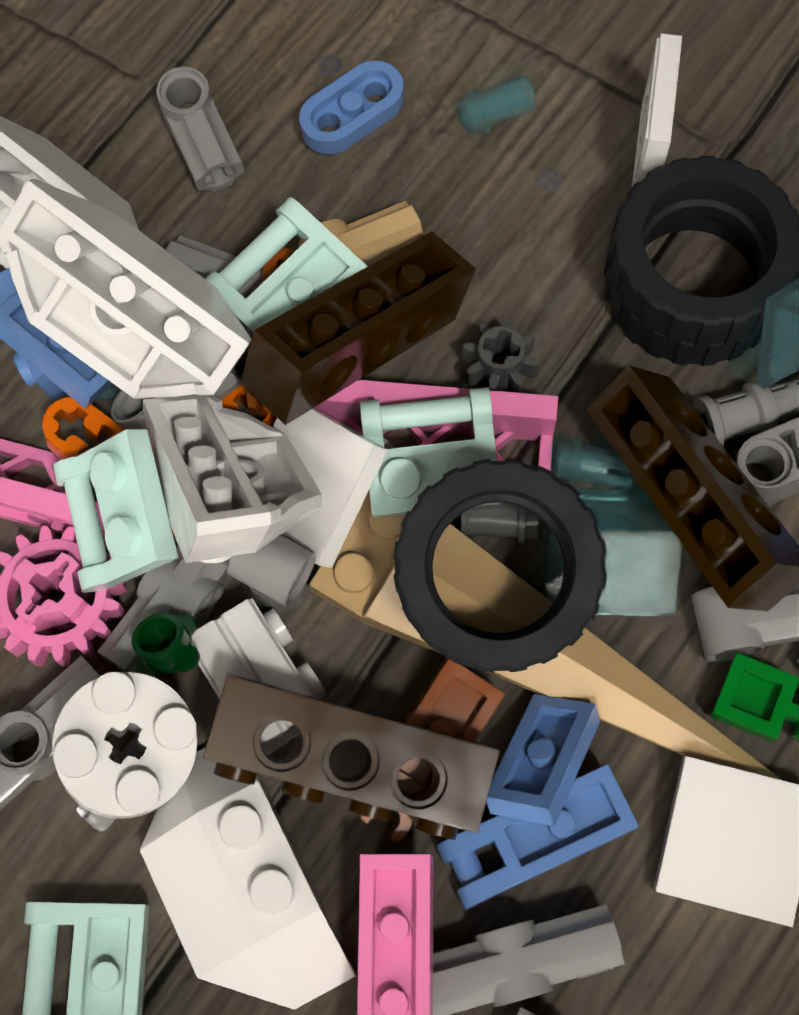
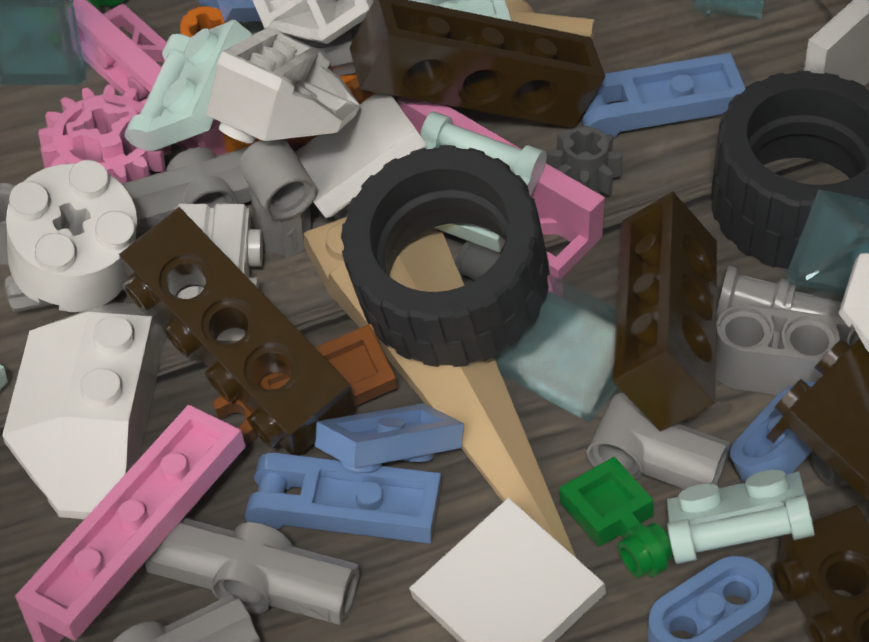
camera: 30 degrees right, 20 degrees down
dark green plate [131,612,200,679] -> none
clear light blue pin [554,437,633,490] -> none
none -> medium blue plate [582,53,745,138]

